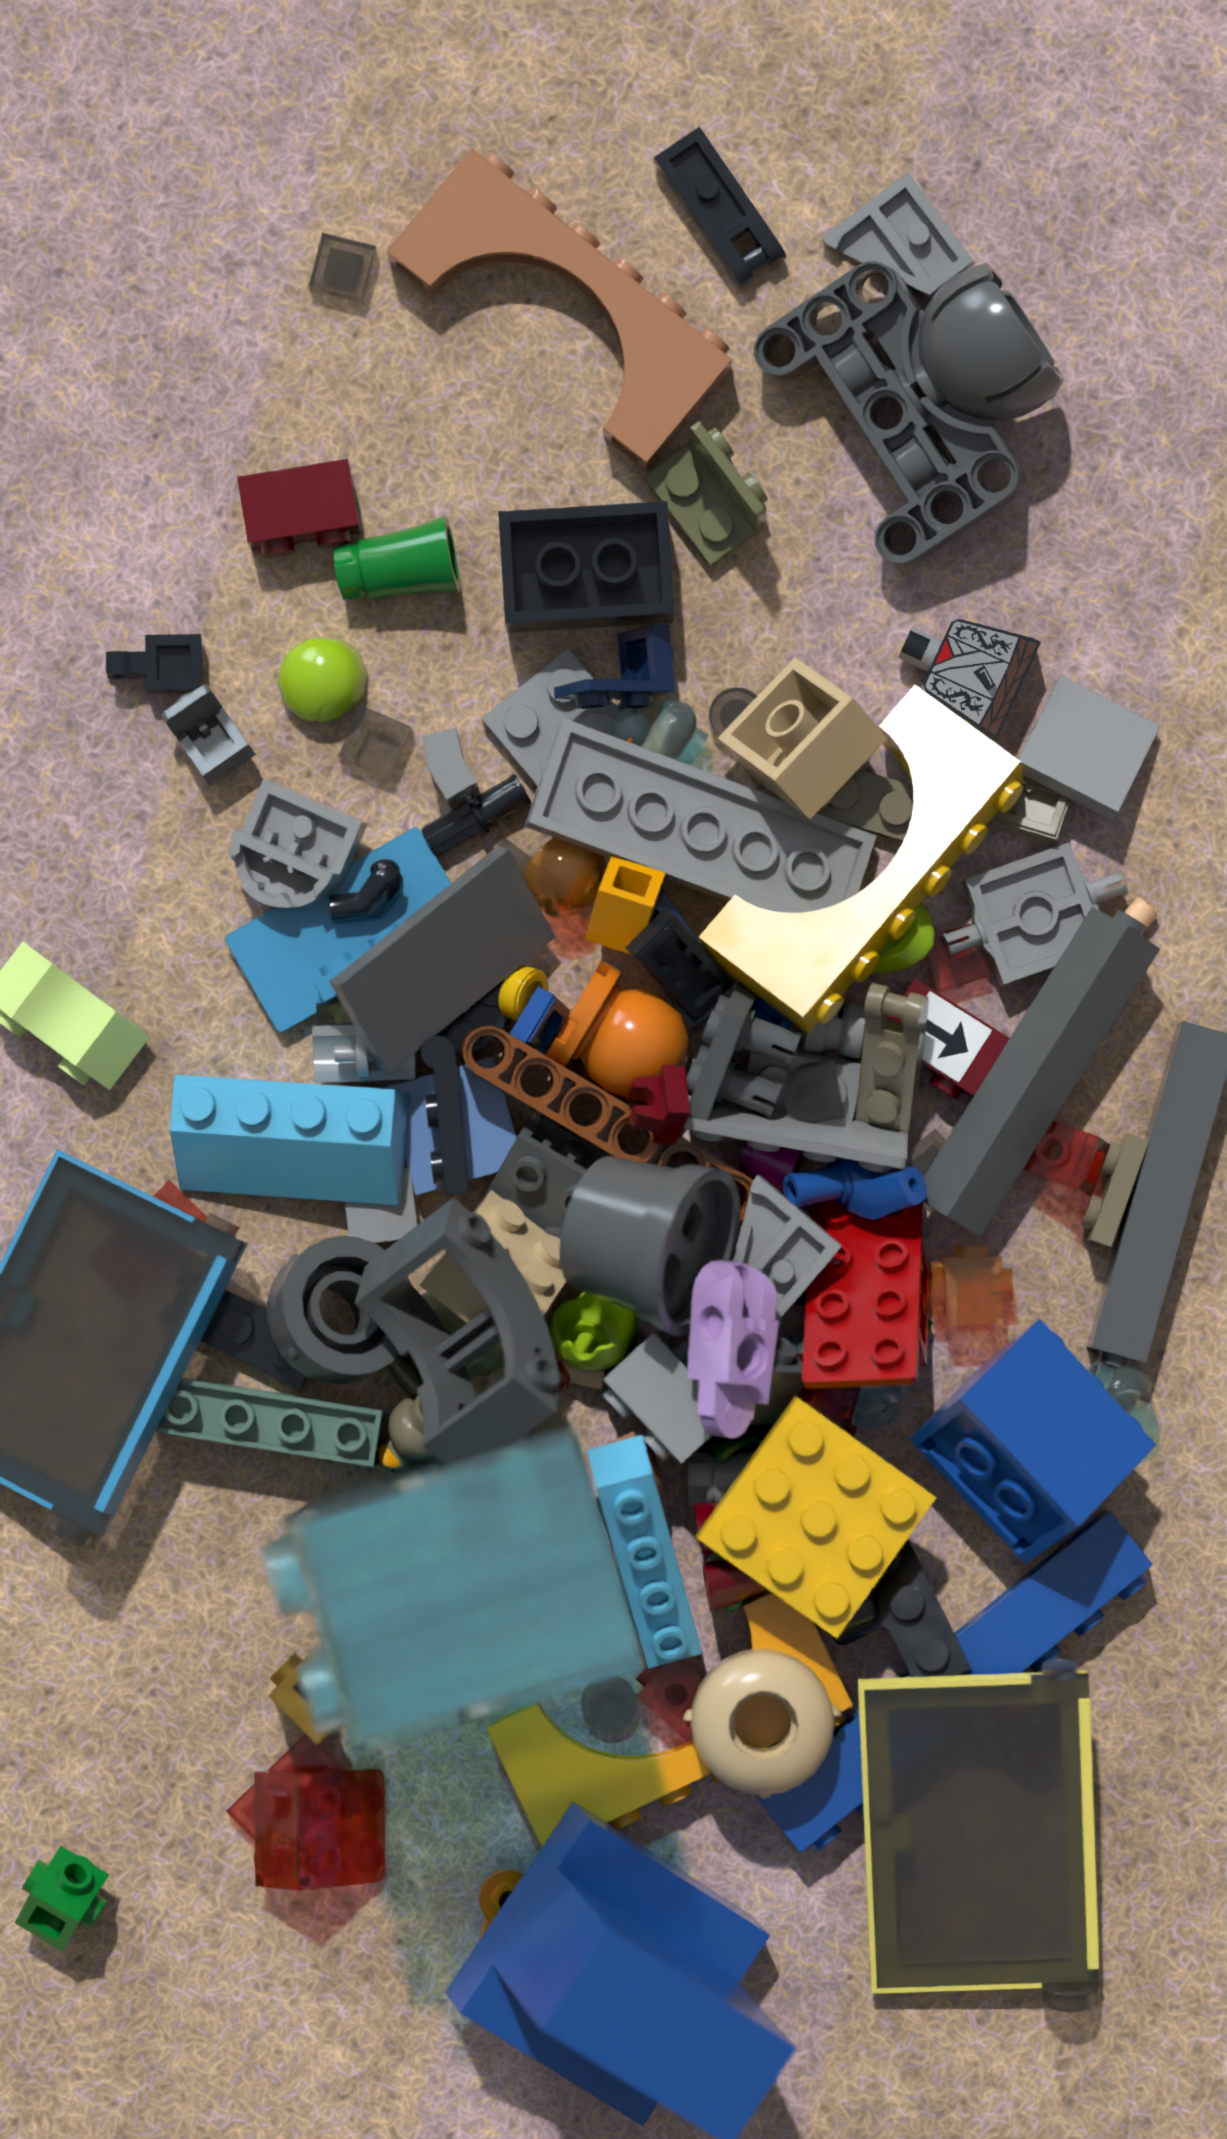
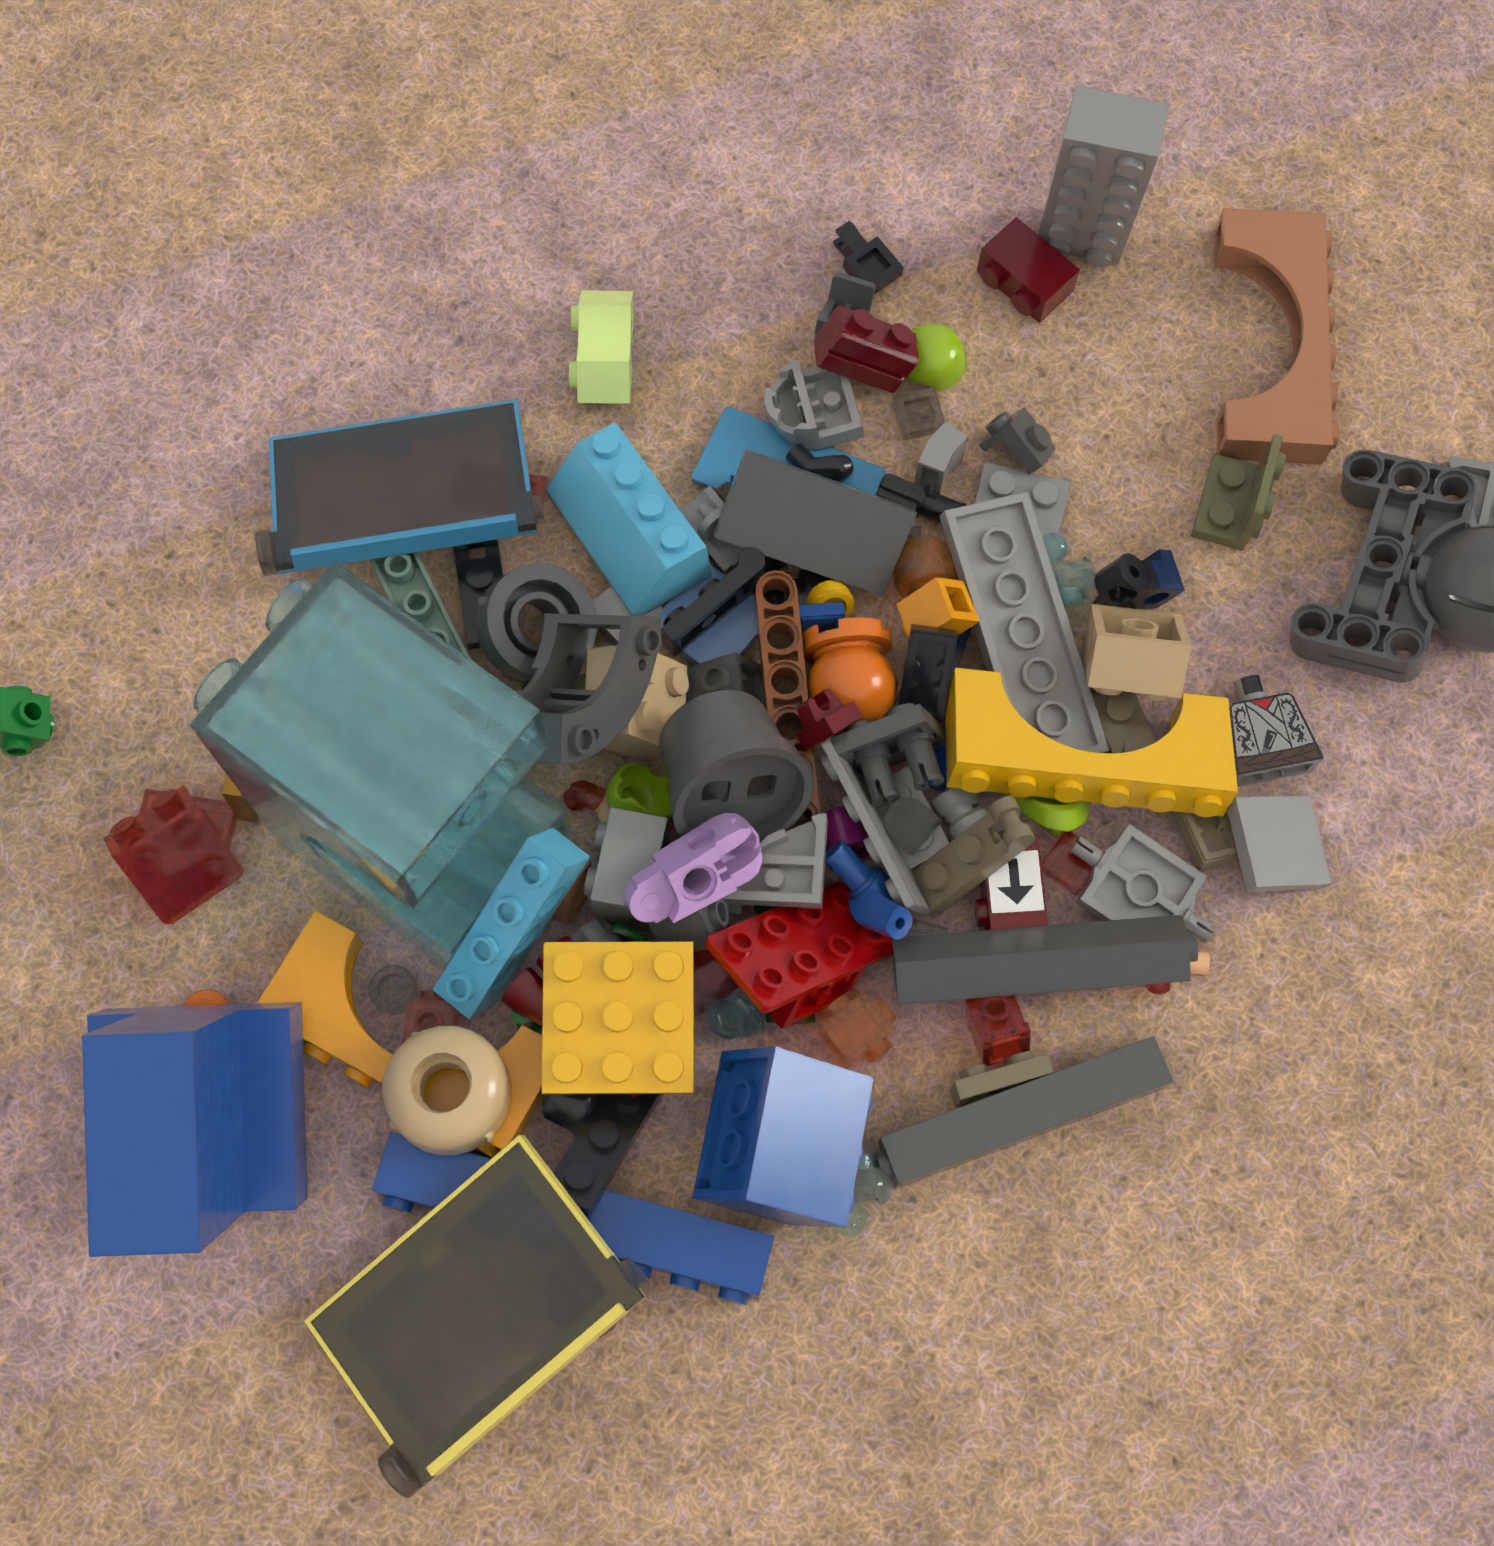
camera: 50 degrees right, 15 degrees down
clear smoke tile [309,233,377,303] -> none
green plant [333,515,461,601] -> none
black brick [498,501,674,633] -> none
dark blue bracket [554,624,675,709] -> none
black plate [653,126,787,289] -> none
none -> dark red brick [814,305,919,394]
none -> dark grey bracket [979,407,1056,475]
none -> light grey brick [1038,85,1170,267]
none -> black leg [1094,549,1185,608]

